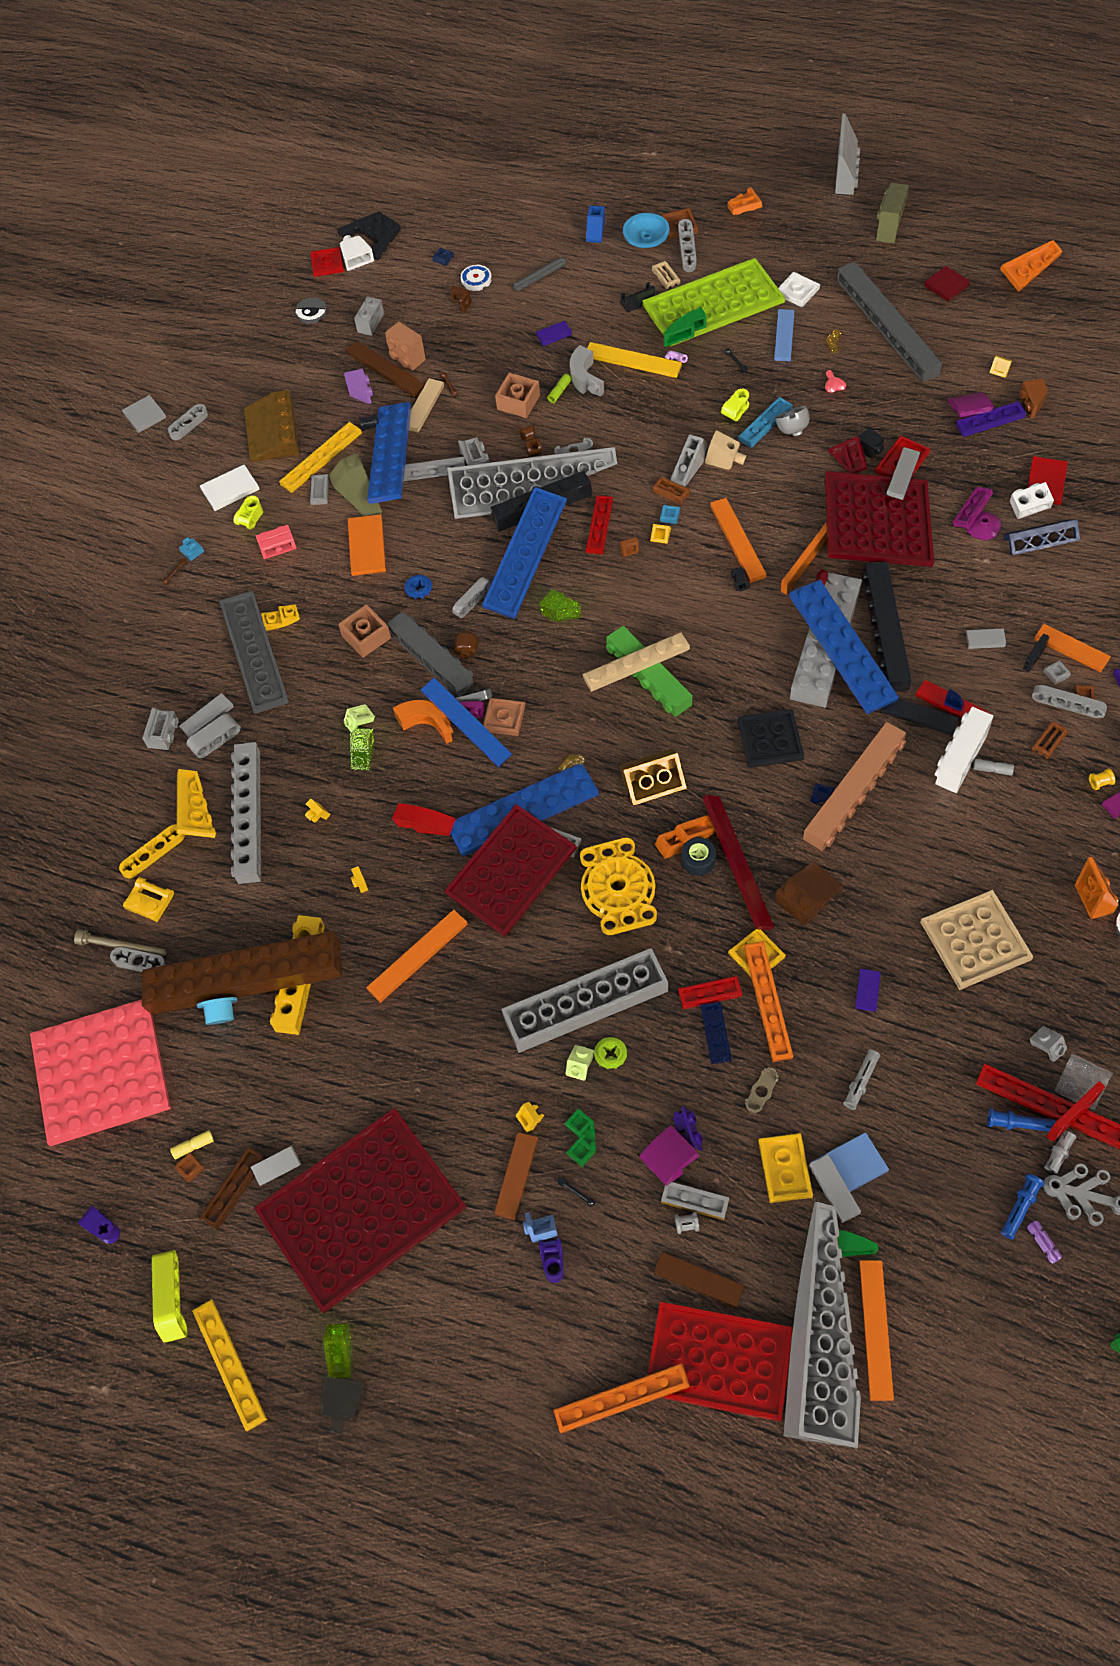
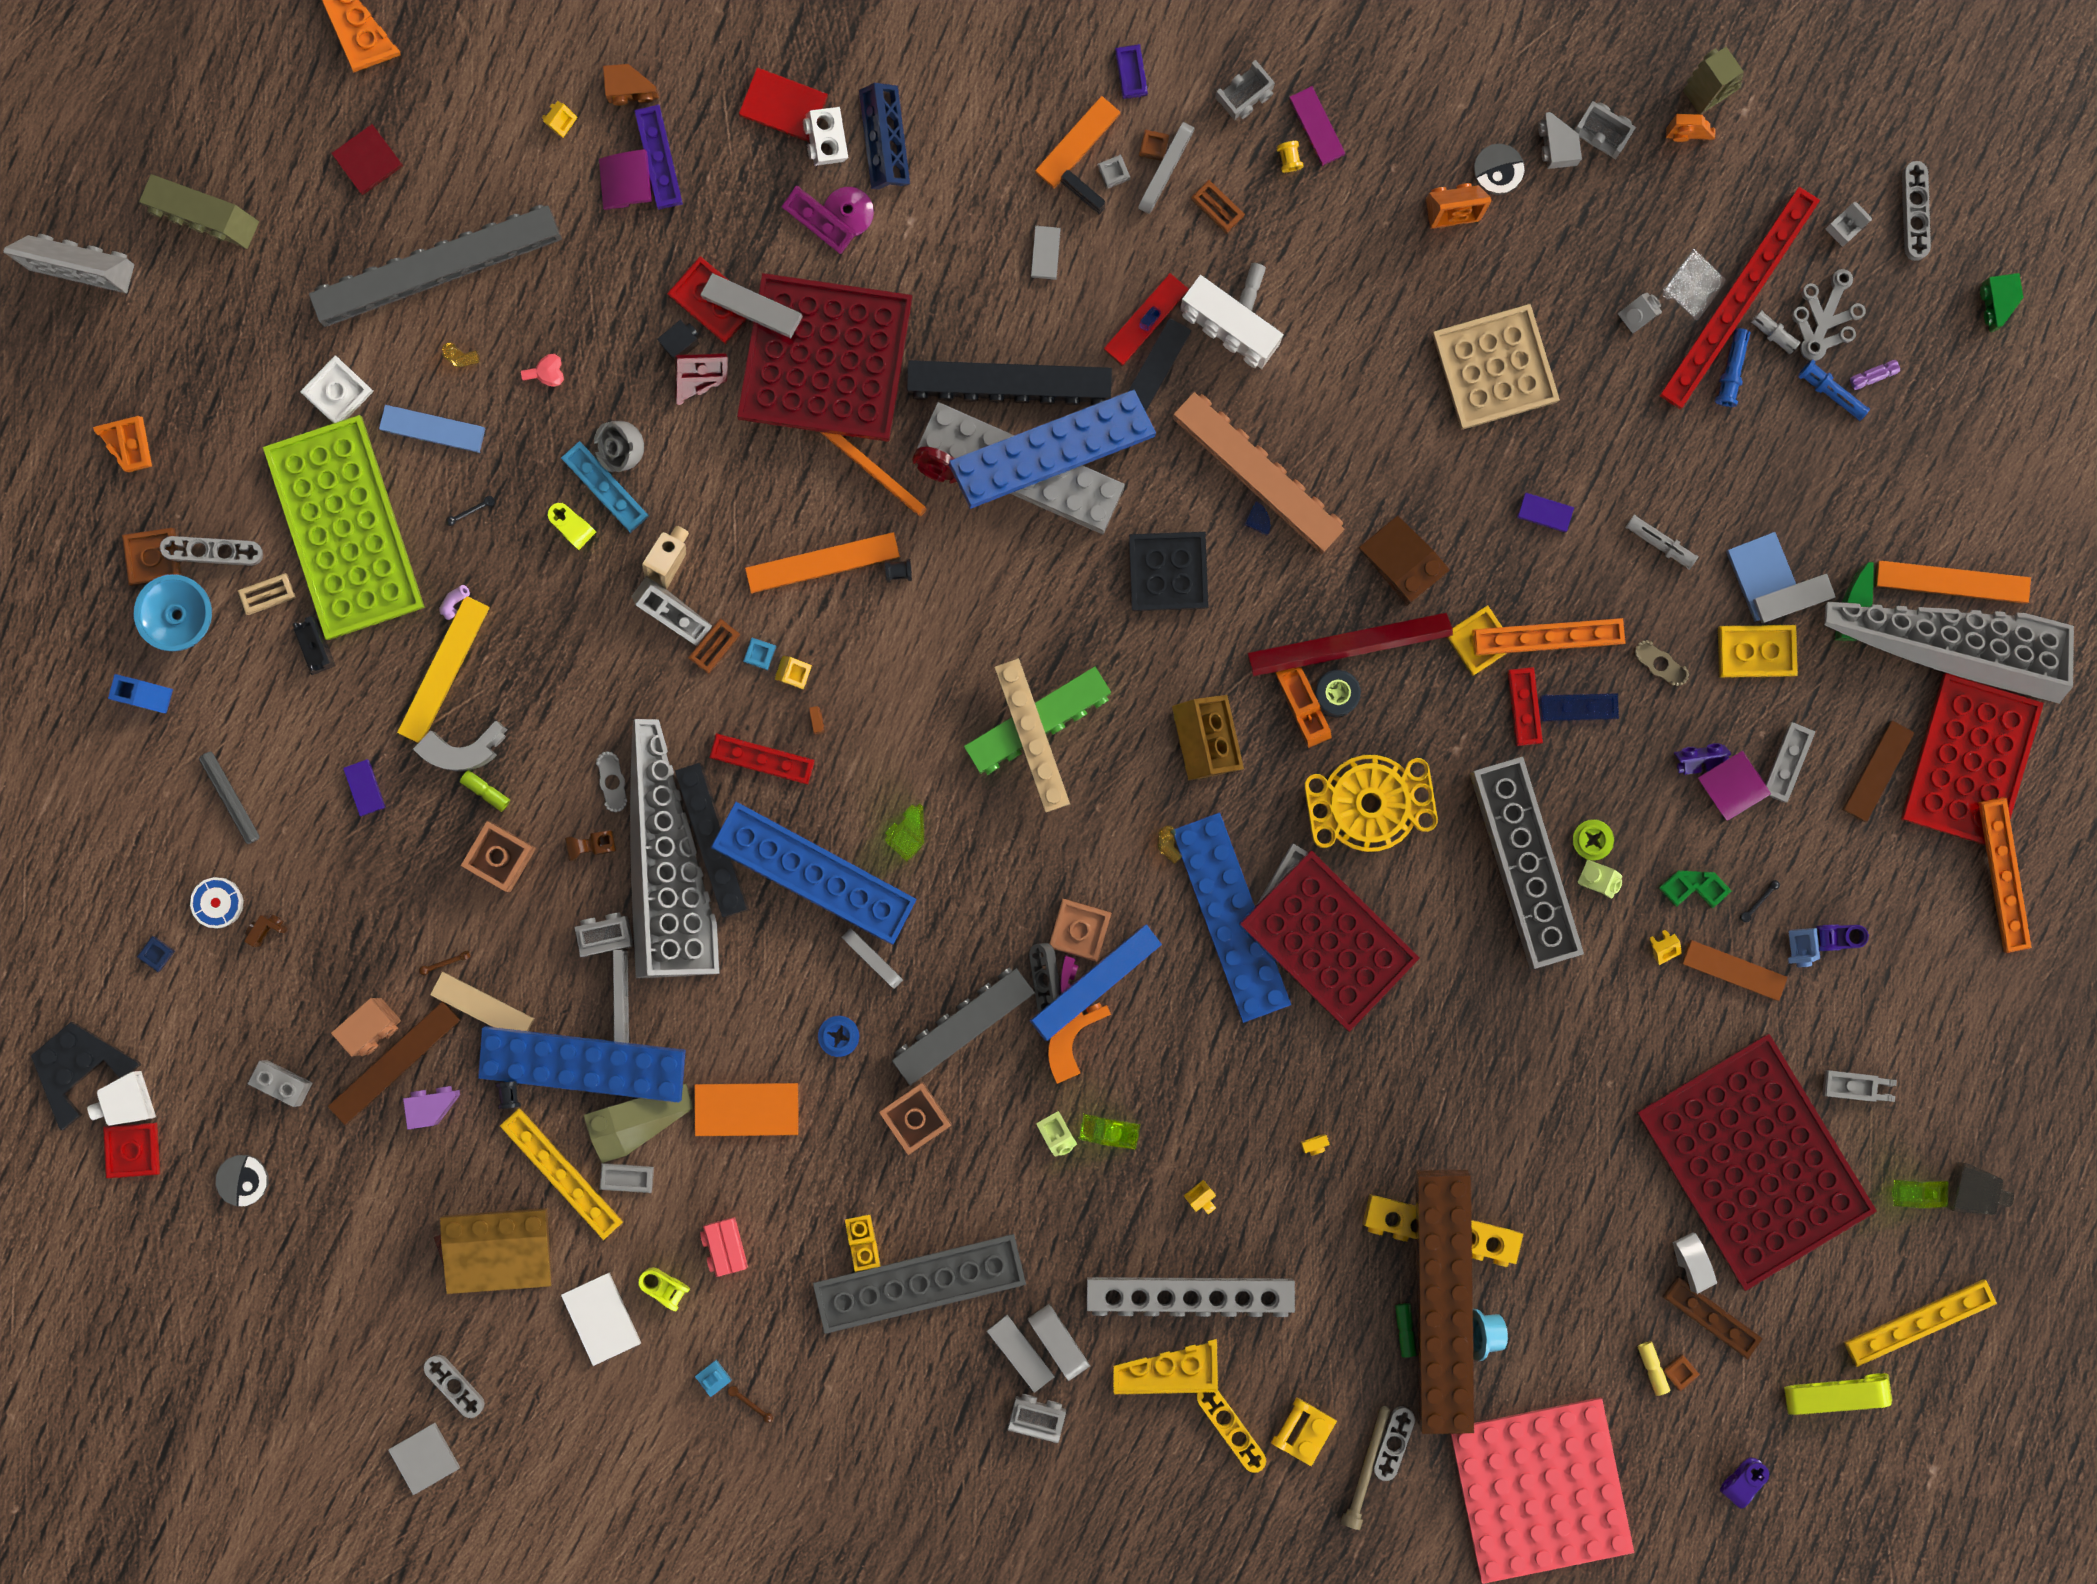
camera: 95 degrees left, 25 degrees up
orange tile [366,910,468,1003] -> none
red slope [392,803,456,836] -> none
reddish brown head [454,630,478,659] -> none
green slope [664,307,707,347] -> none
light grey bush [675,1211,699,1234] -> none
red tile [1046,1081,1105,1141] -> none
none -> light grey hinge [1822,1070,1897,1102]

